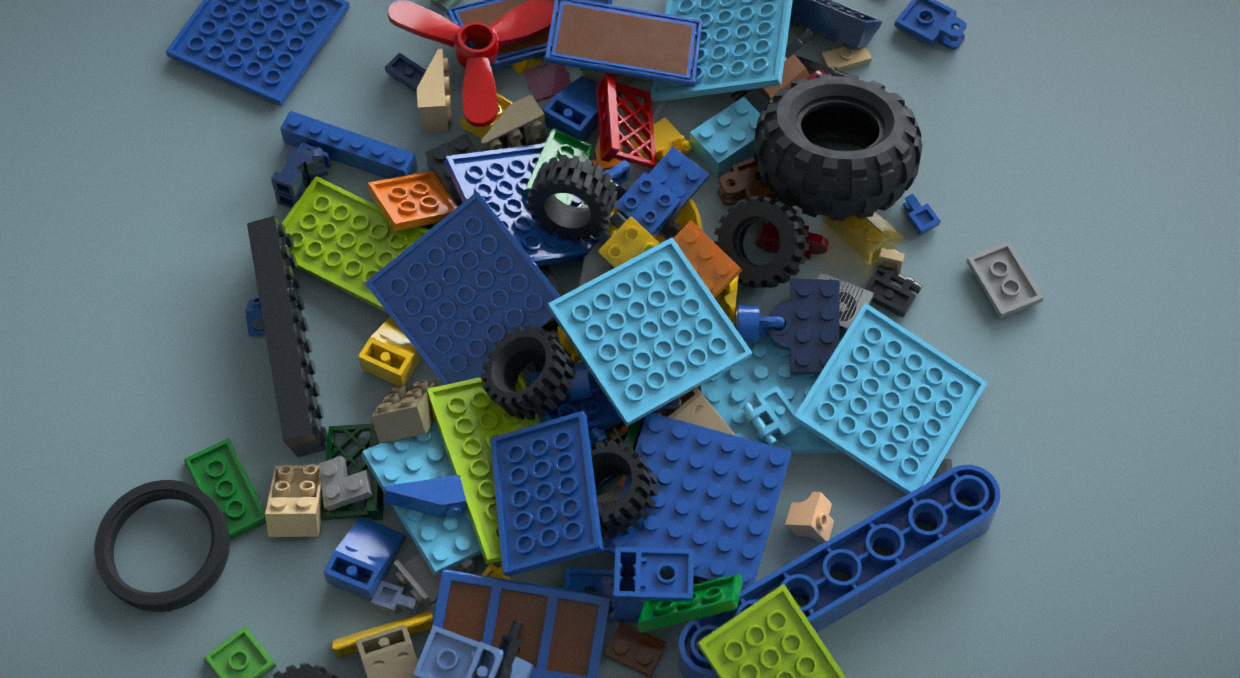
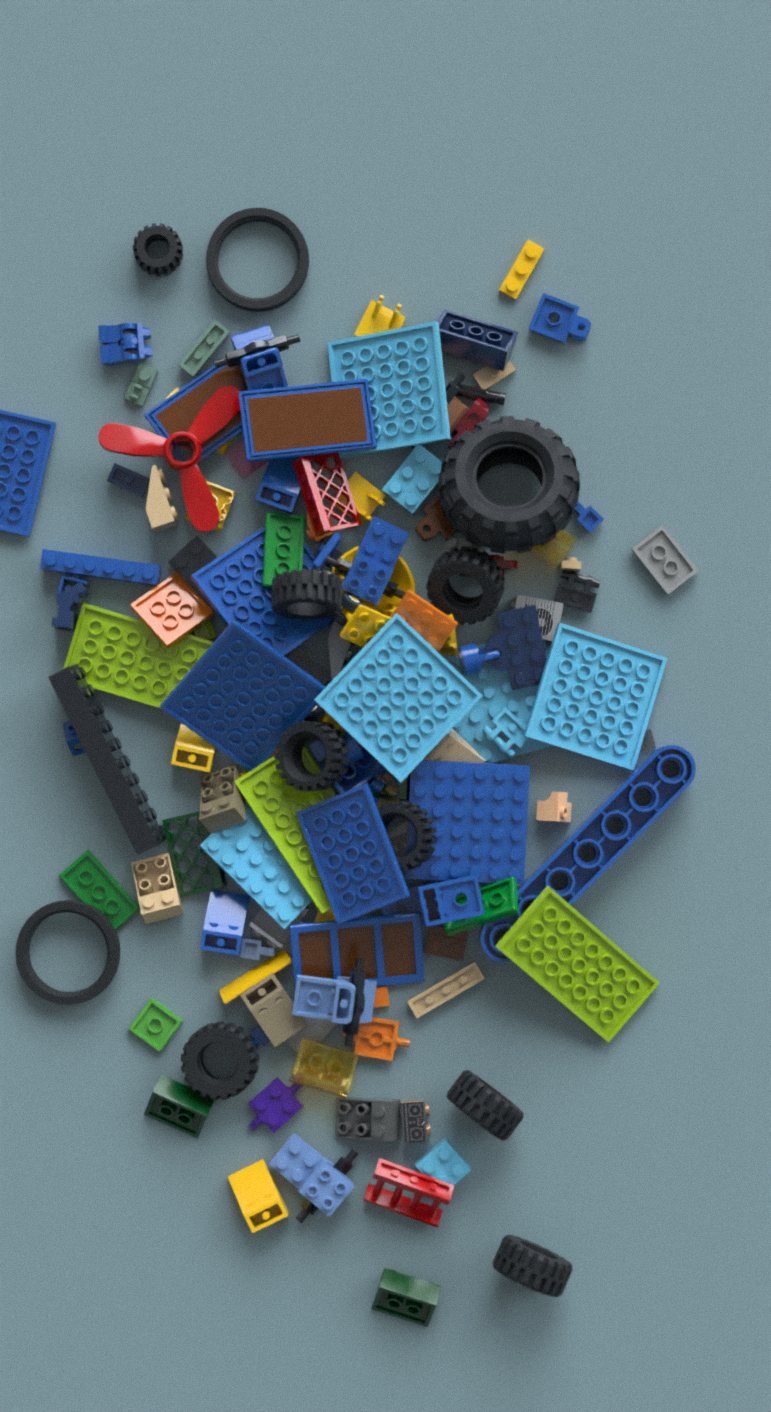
camera: 20 degrees left, 25 degrees up
light grey plate [319,456,373,511] -> none
blue slope [383,475,466,517] -> none
dark tan slope [481,94,546,151] -> none

